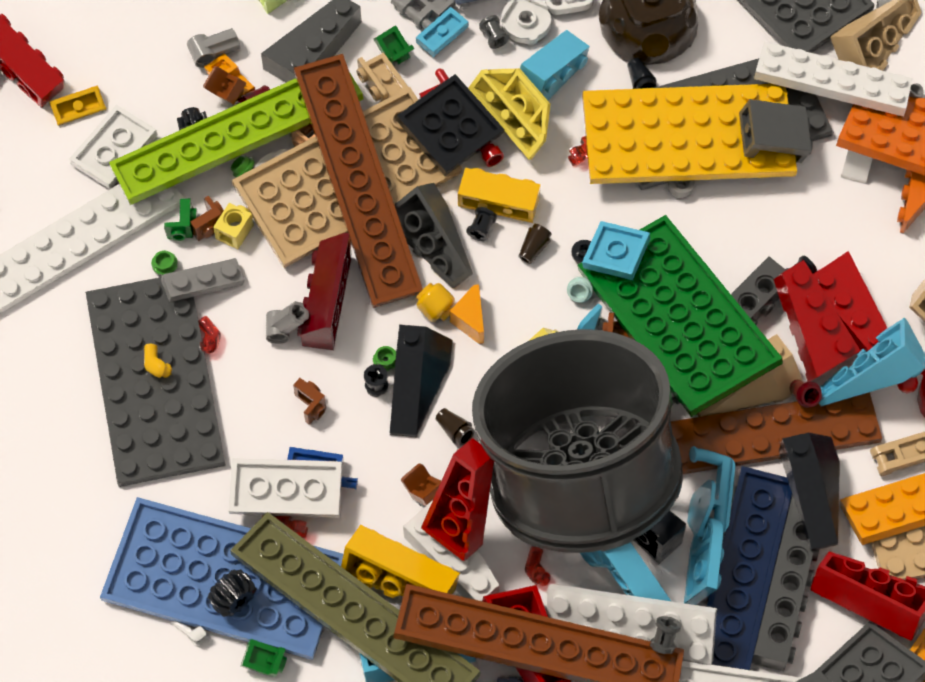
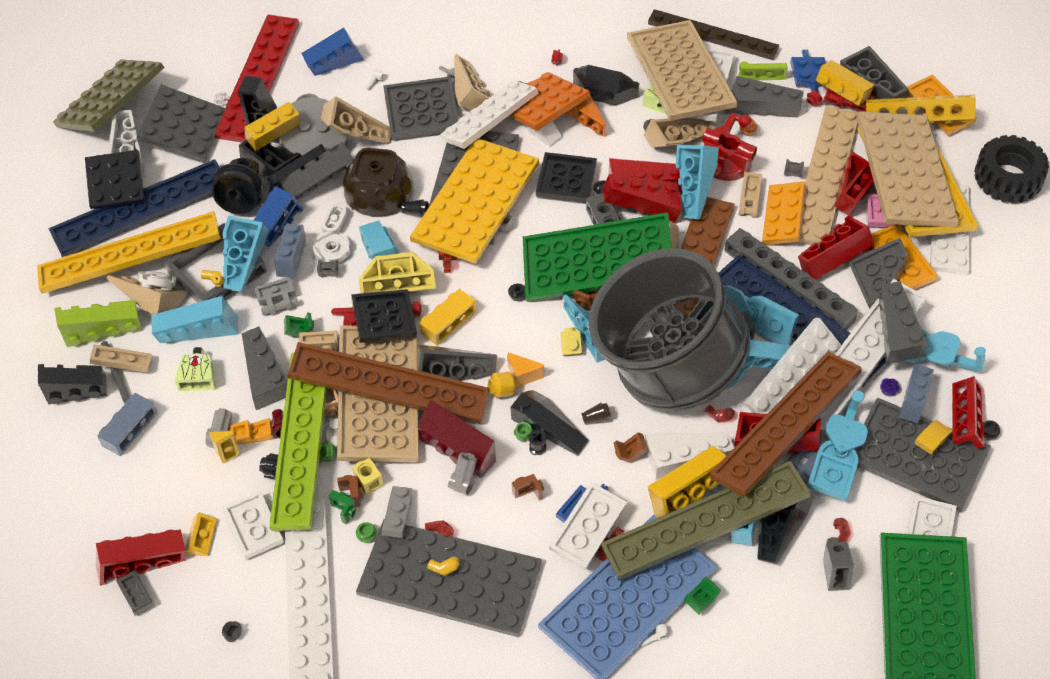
camera: 60 degrees left, 10 degrees down
dark orange bracket [203,66,246,105] -> none
black gear [207,569,257,617] -> none
medium azure plate [416,7,469,57] -> none
red wedge [421,438,494,561] -> none
black bush [466,207,497,242] -> none
dark brown cone [518,223,552,264] -> none
light aqua plate [567,277,593,303] -> none
medium azure plate [582,221,651,280] -> none
dark grey bush [650,616,681,654] -> none
dark grey panel [739,99,813,163] -> none
black wedge [779,432,840,551] -> none
dark red cone [789,379,822,408] -> none
none -> yellow slope [209,431,240,463]
none -> black plate [536,152,597,203]

